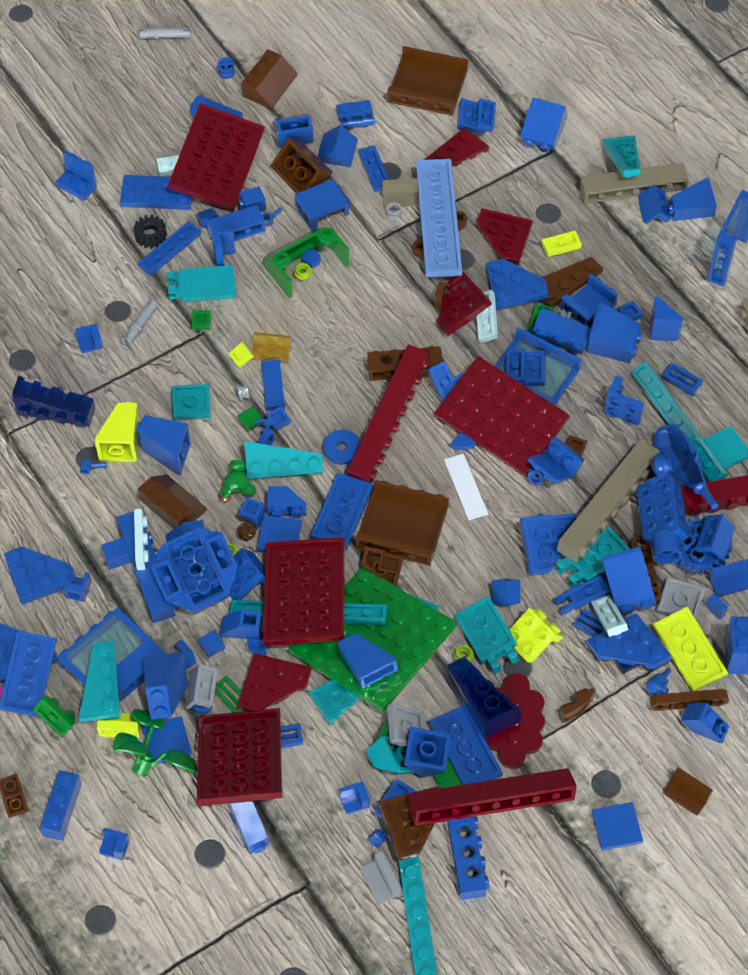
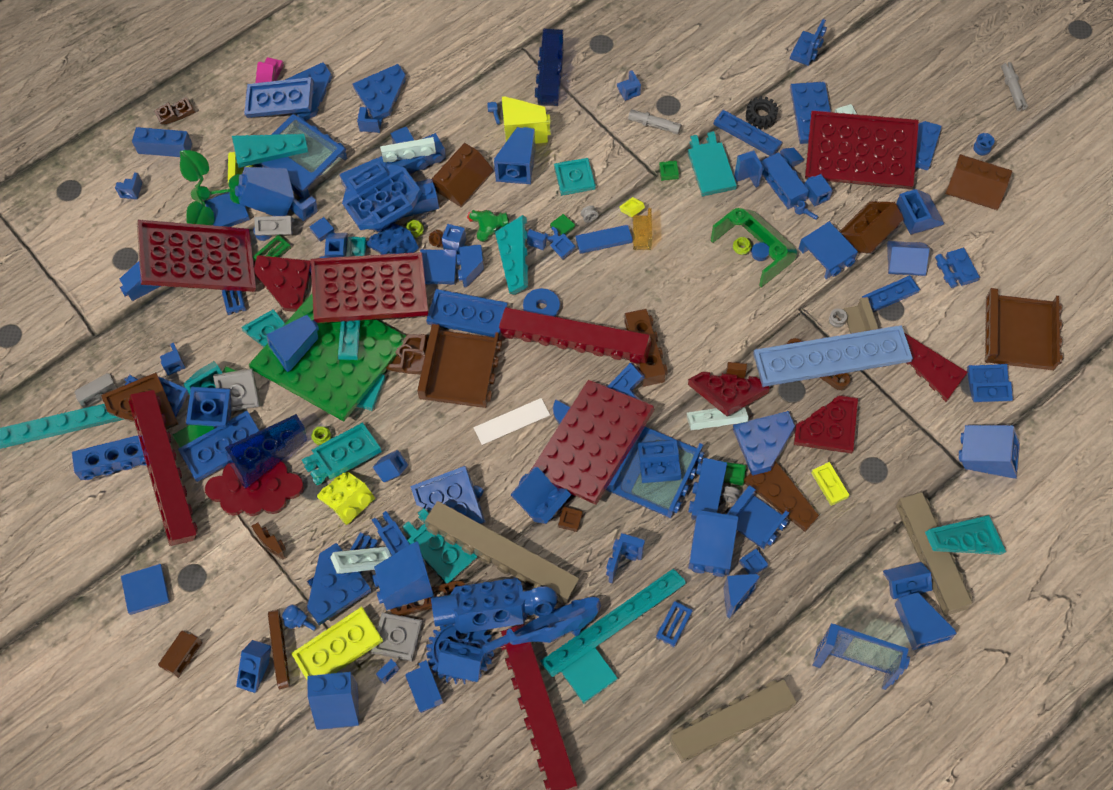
camera: 85 degrees right, 5 degrees up
green tile [33,695,76,738] -> none

